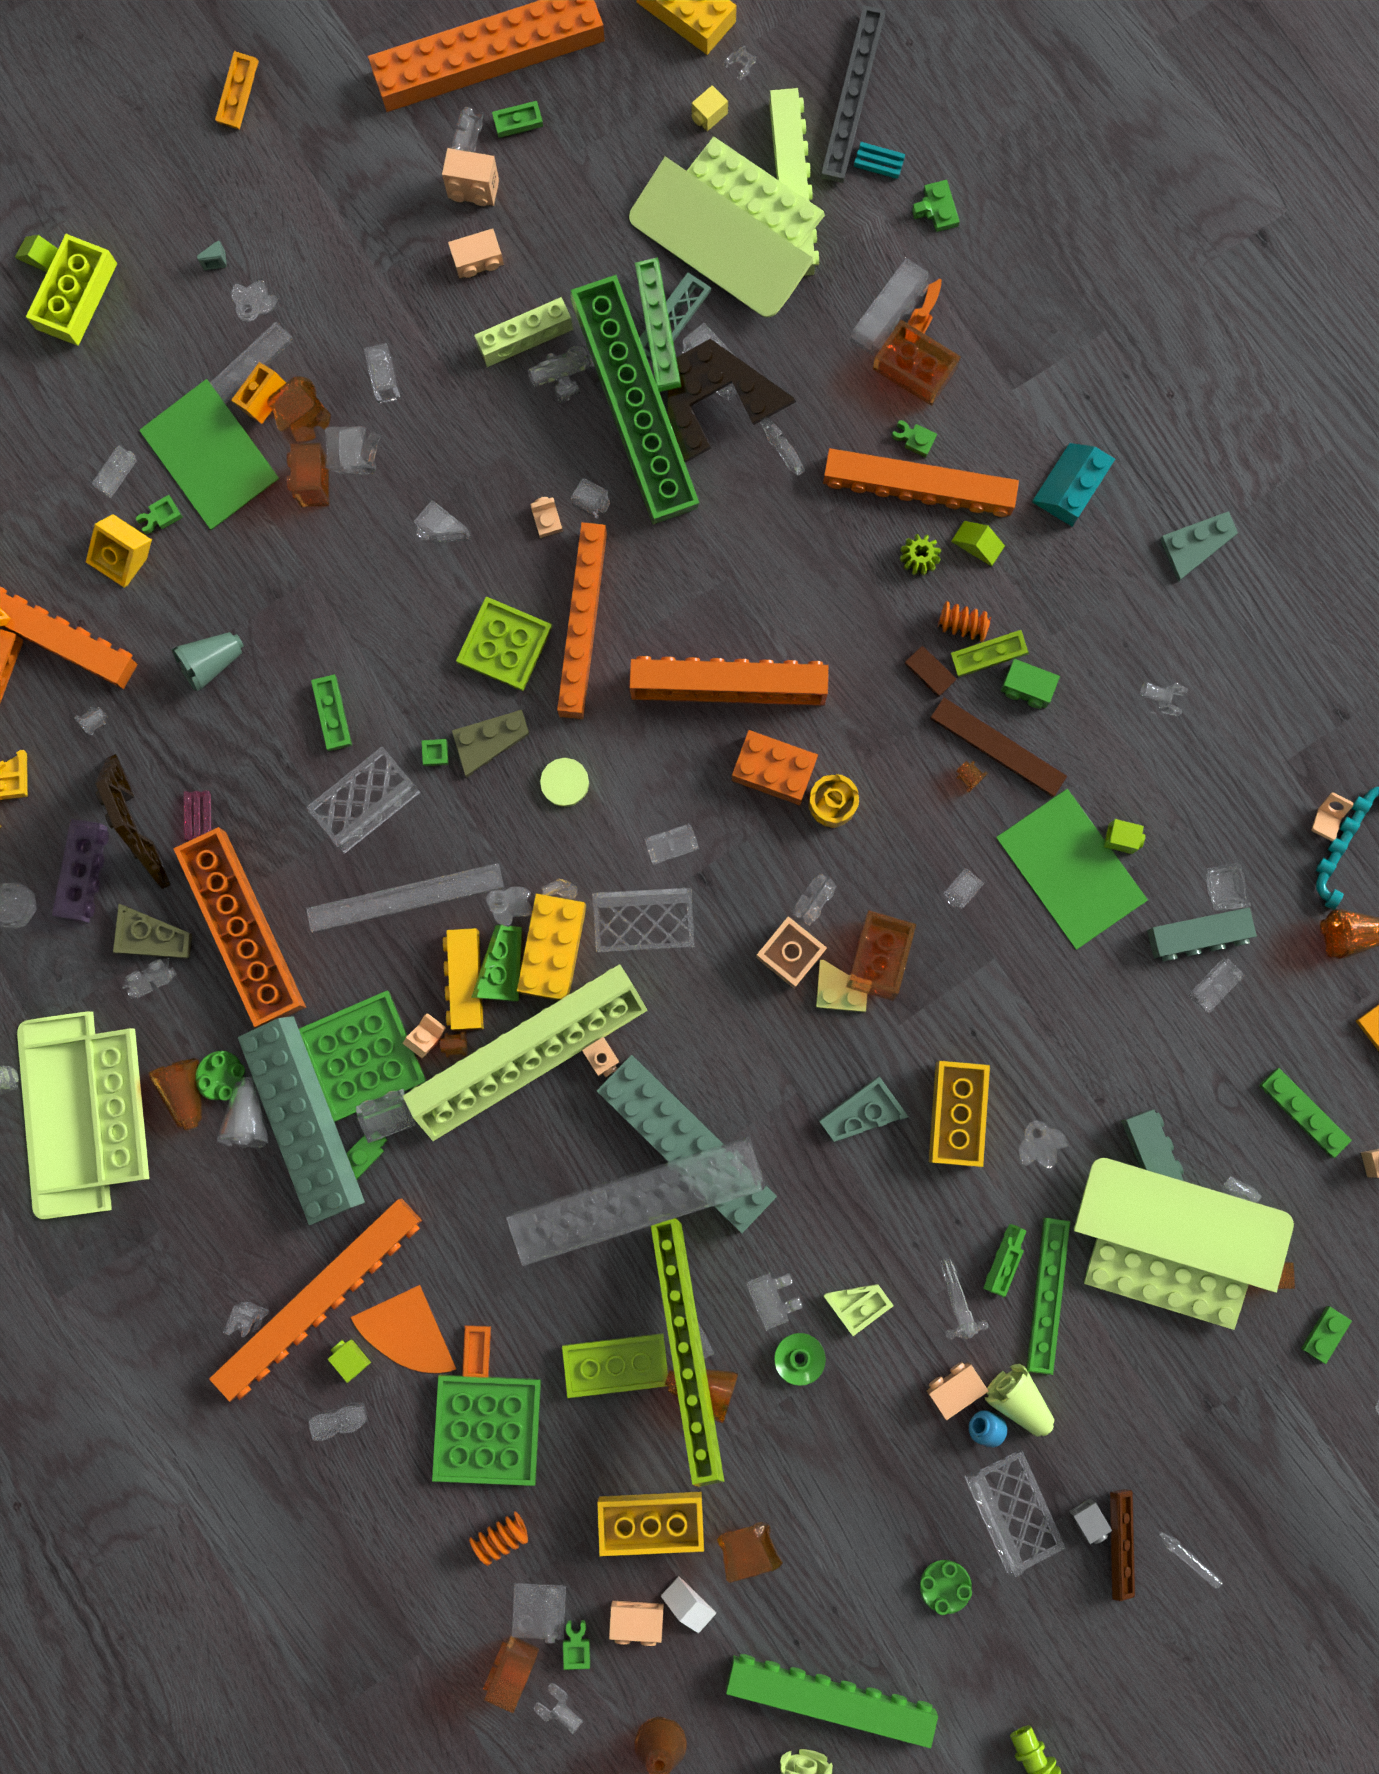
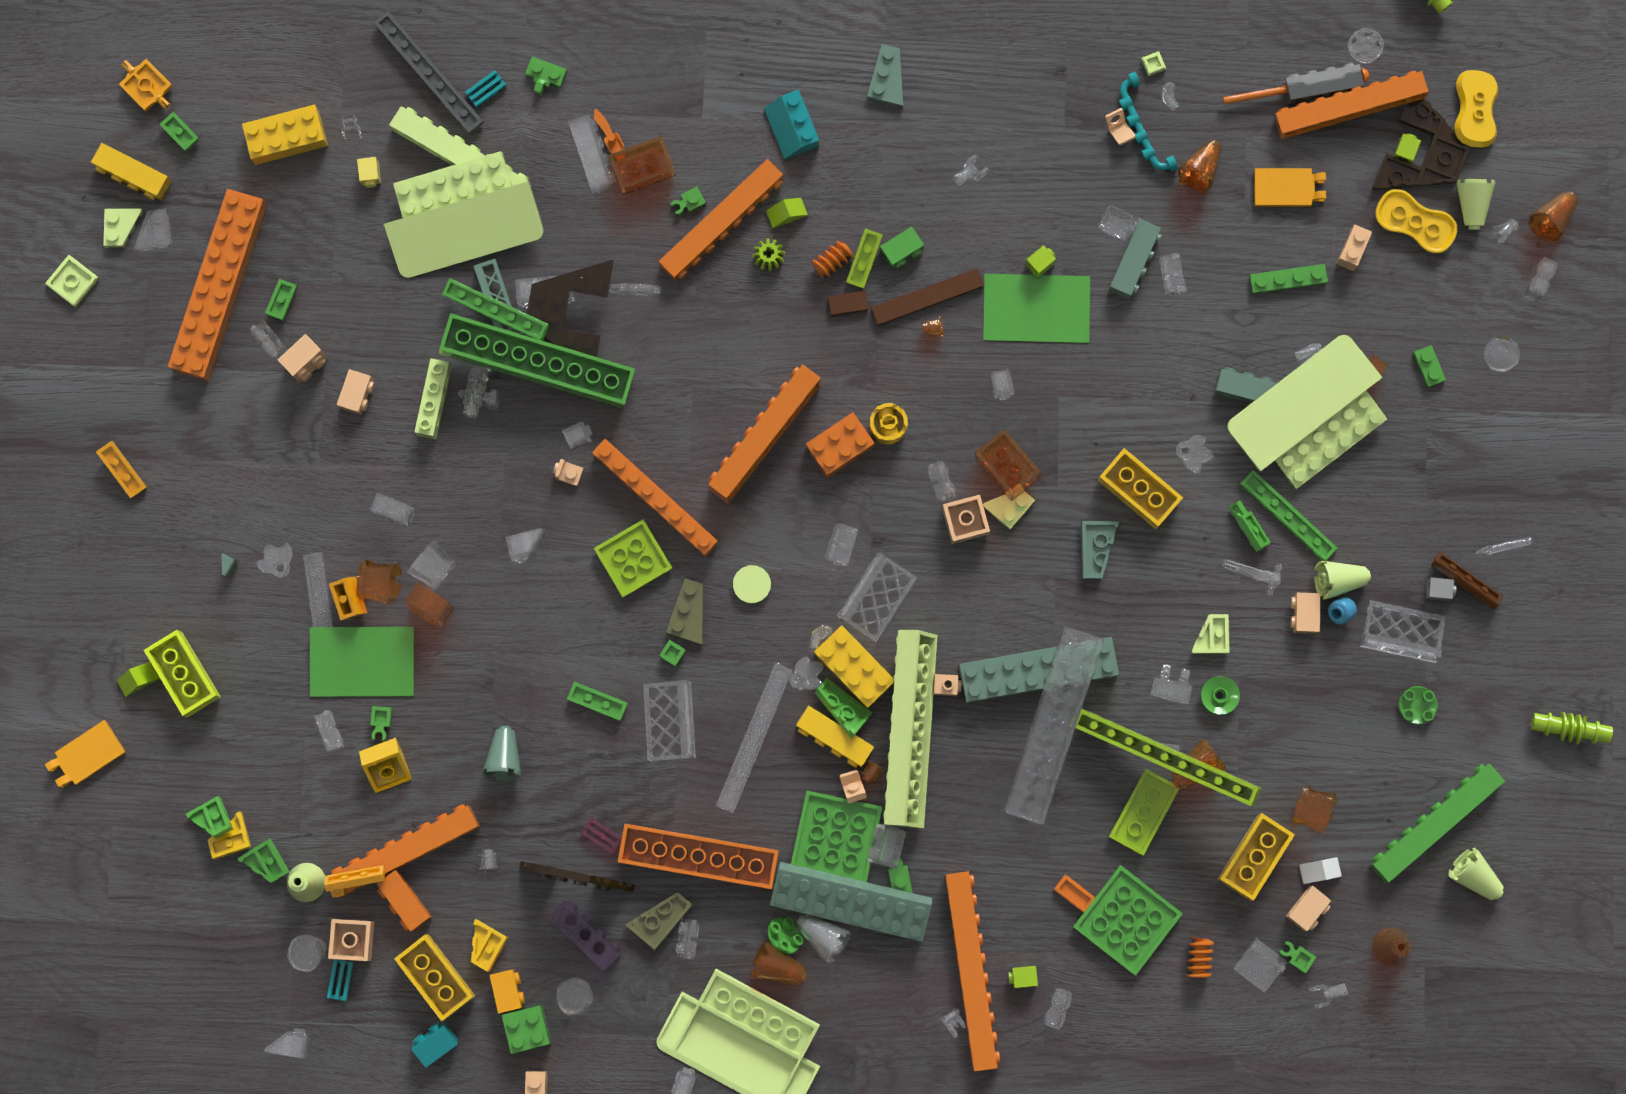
camera: 55 degrees left, 0 degrees up
orange sticker [351,1285,456,1373] -> none
clear orange brick [483,1636,539,1713] -> none

